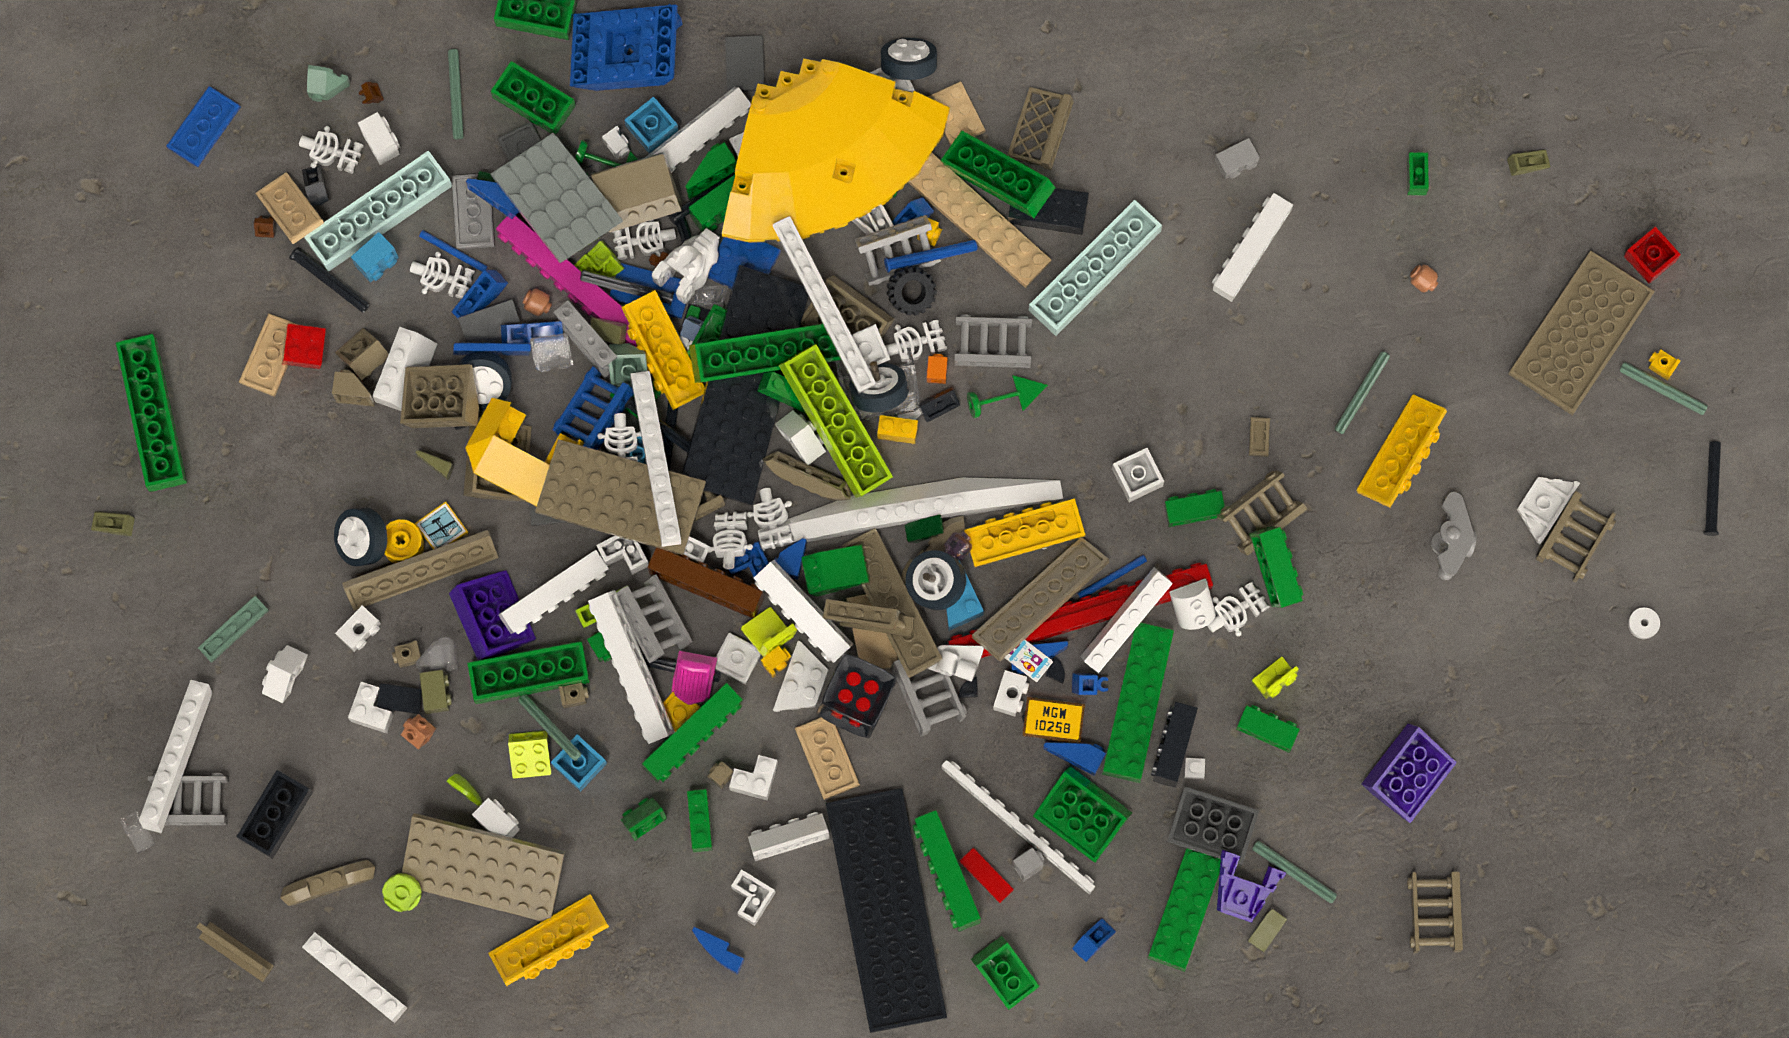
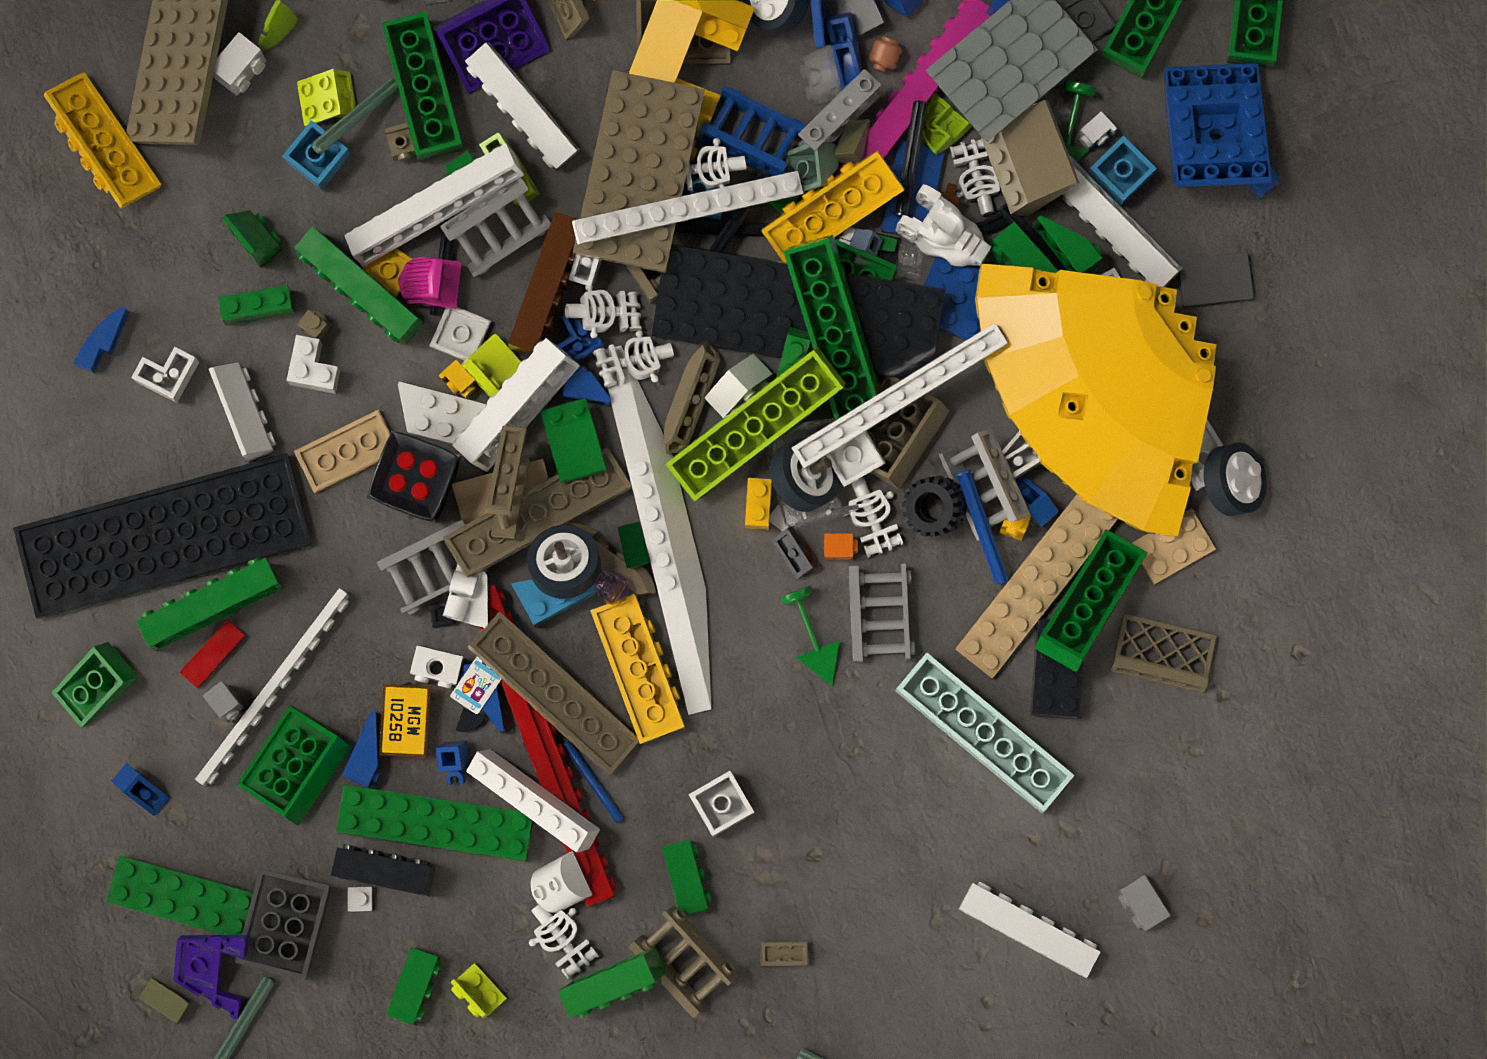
camera: 85 degrees right, 5 degrees up
white brick [596,536,649,575] -> none

